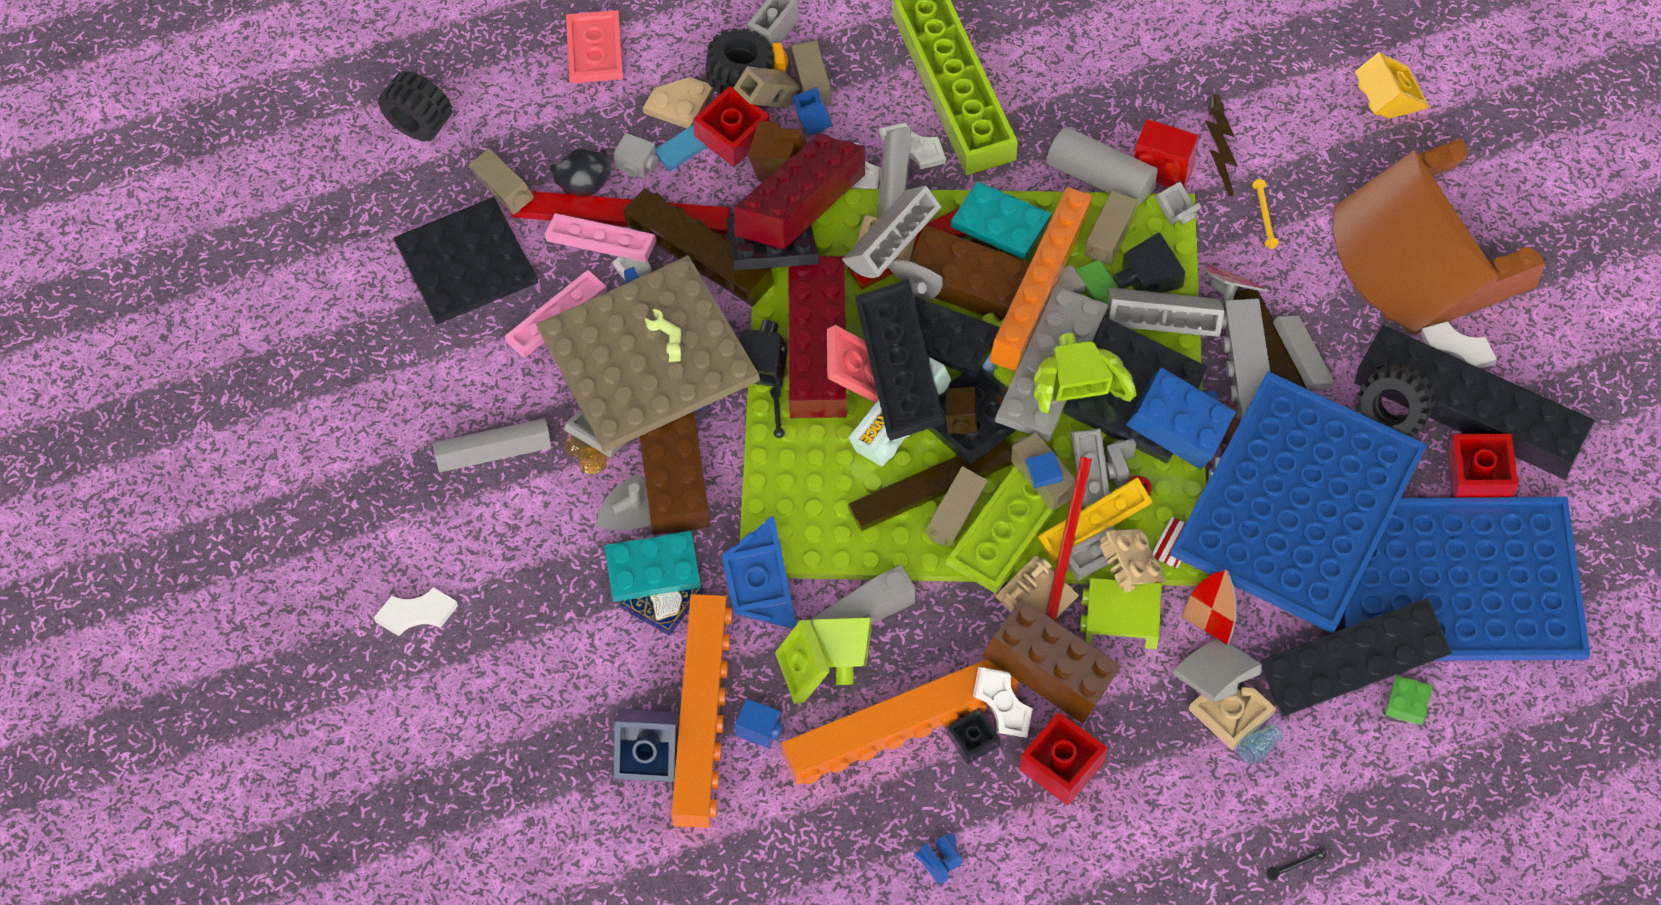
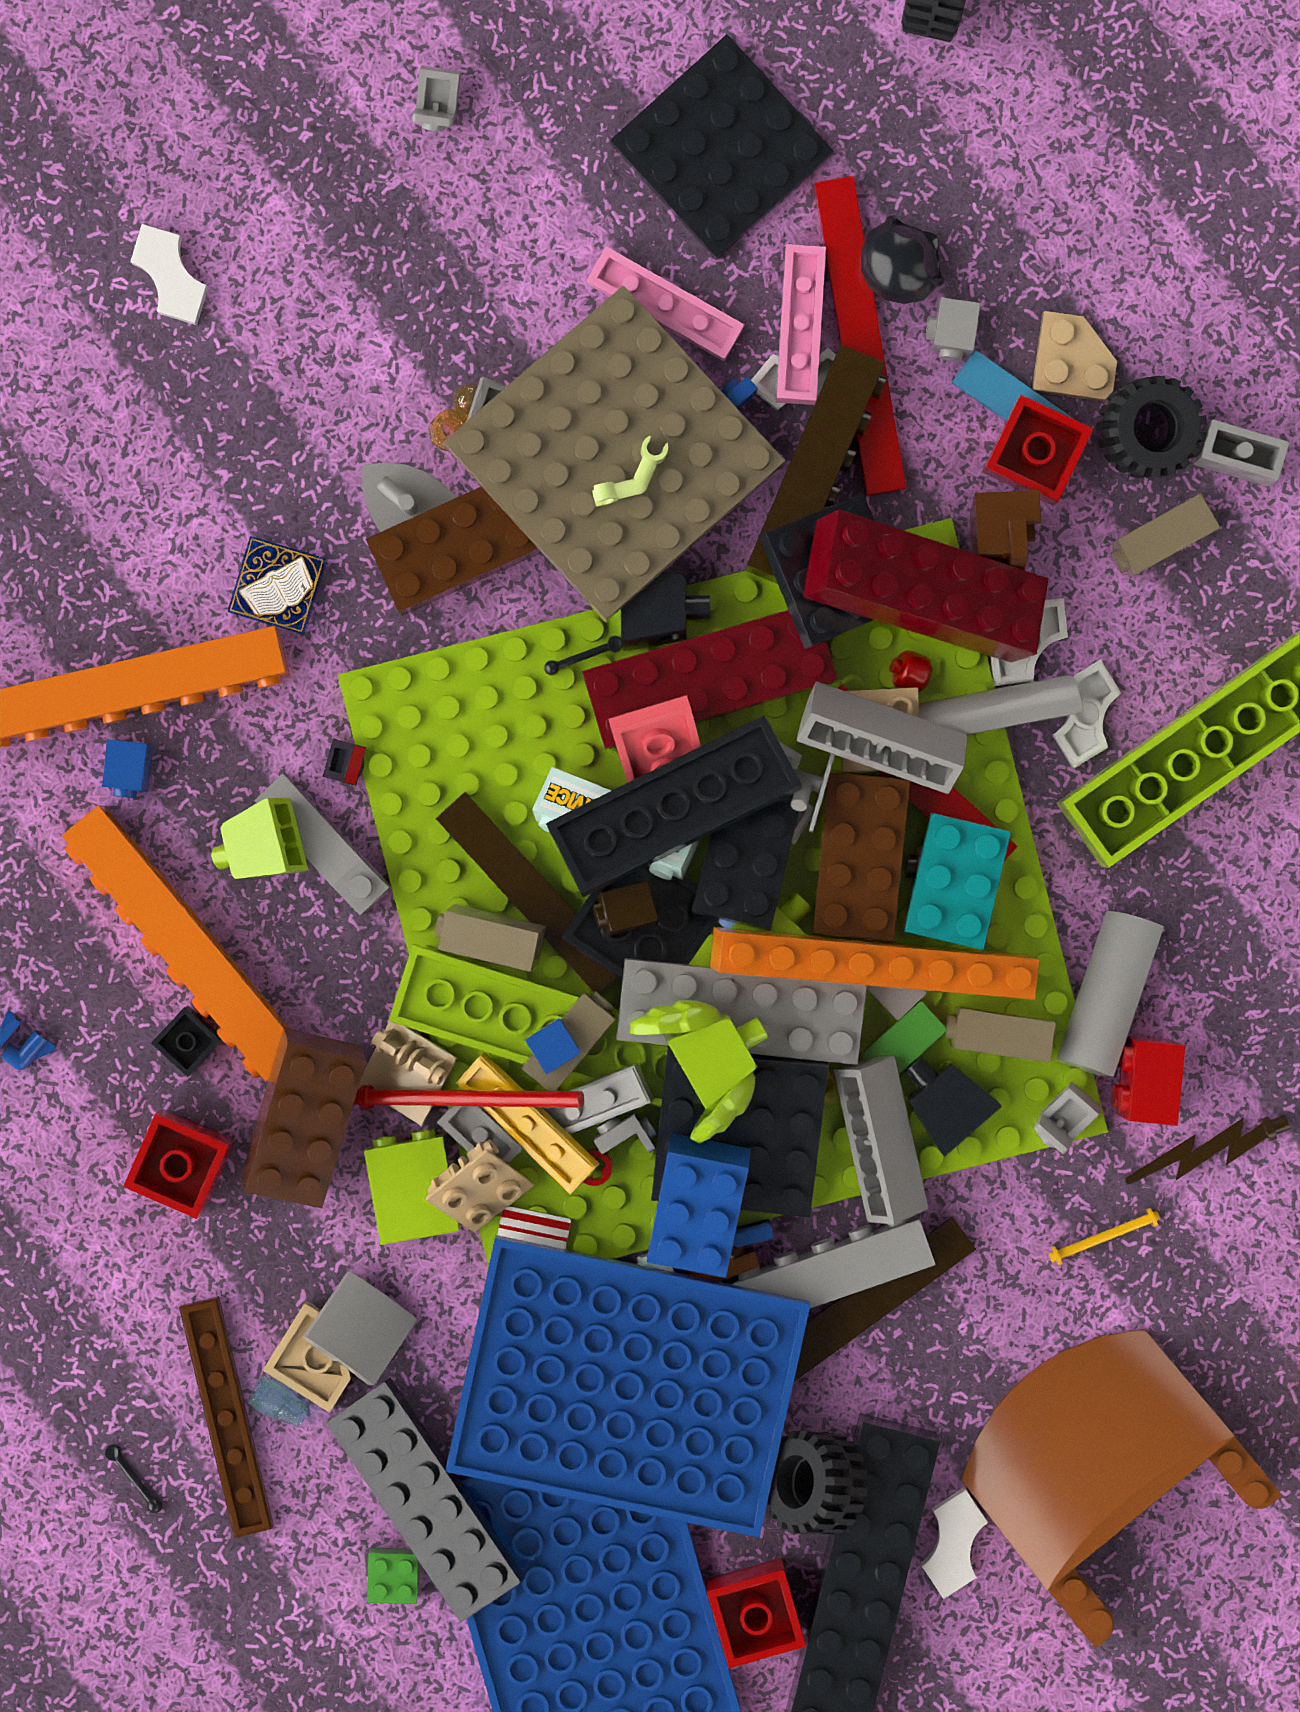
camera: 70 degrees right, 30 degrees up
light grey brick [432,418,552,473] -> none
dark tan brick [468,148,534,215] -> none
coral plate [566,10,623,84] -> none
teal plate [604,531,701,602] -> none
dark blue slope [613,709,680,782] -> none
blue wing [722,517,797,629] -> none
dark tan brick [734,66,801,108] -> none
light orange tile [772,42,788,72] -> none
lime plate [775,620,830,704] -> none
blue brick [792,87,833,136] -> none
white tile [973,667,1033,738] -> none
shield [1182,570,1237,645] -> none
shield [1205,264,1267,308] -> none
light grey tile [1273,316,1335,390] -> none
none -> reddish brown tile [179,1296,274,1538]
none -> black plate [322,739,366,786]
none -> light grey bracket [412,65,461,131]
none -> red piece [889,650,933,693]

